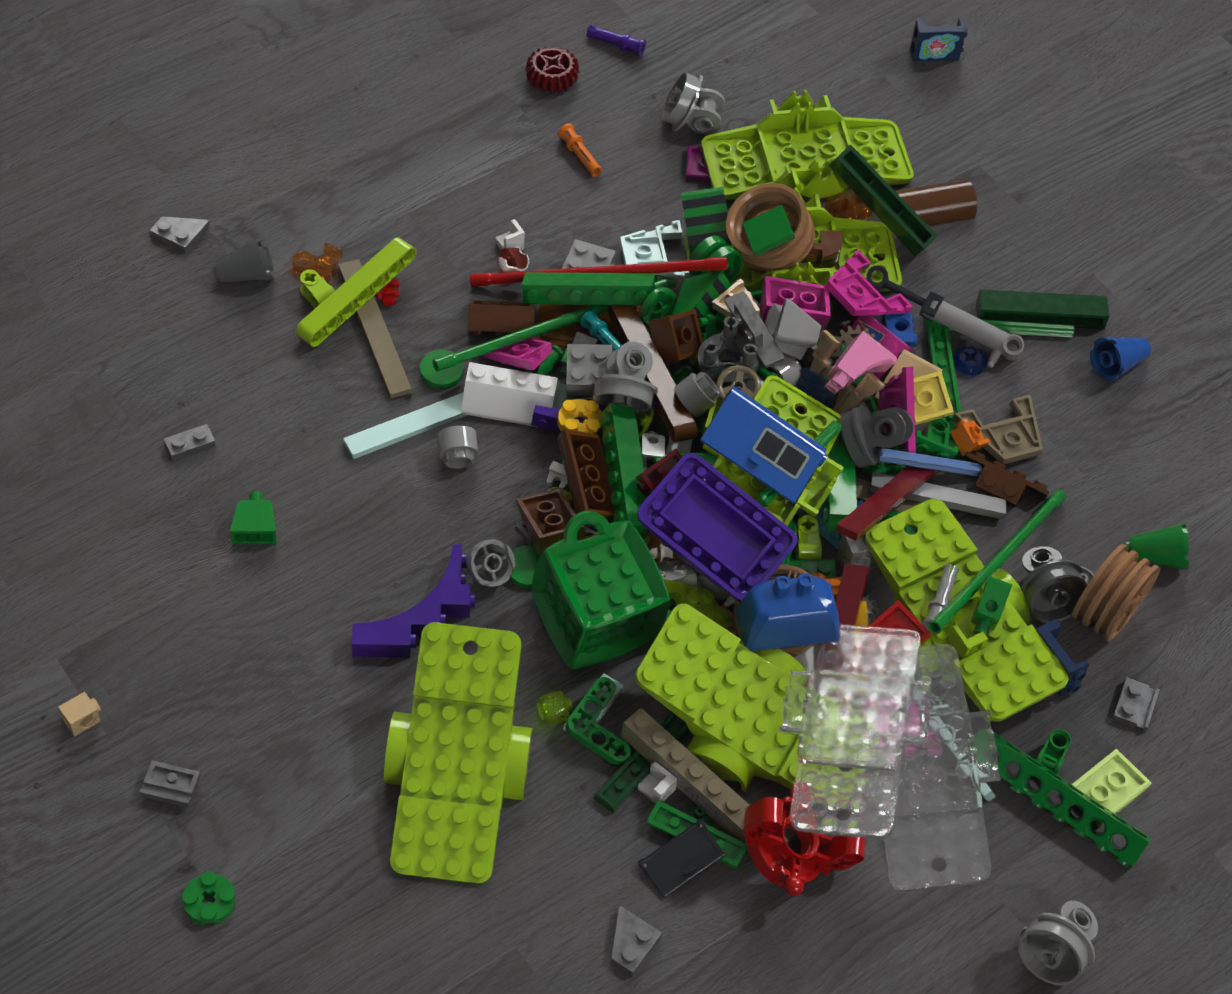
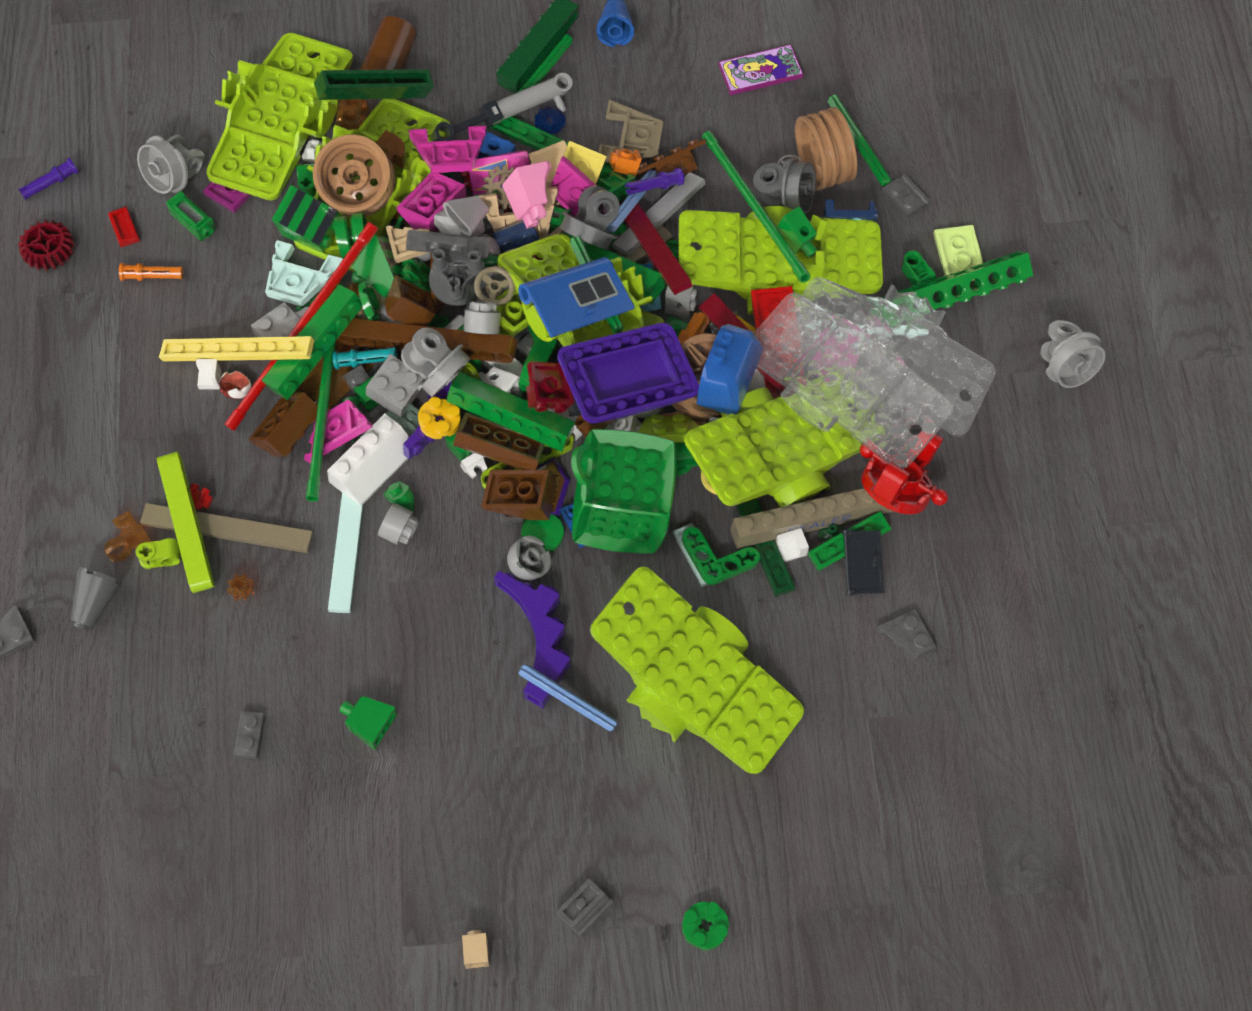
camera: 55 degrees left, 10 degrees up
green tile [420,349,464,389] -> none
clear neon green head [536,690,573,725] -> none
green tile [743,204,795,257] -> none
light grey pin [923,564,959,630] -> none
green cone [1125,523,1189,570] -> none
none -> red tile [108,206,140,248]
none -> light yellow plate [159,336,314,361]
none -> green window [166,191,216,241]
none -> clear orange gear [227,574,254,601]
none -> green plate [383,481,415,512]
none -> medium blue axle [518,664,617,731]
none -> dark purple pin [625,168,685,195]
none -> tile [718,44,803,96]
none -> lime tile [811,214,828,241]
none -> green axle [828,94,891,187]

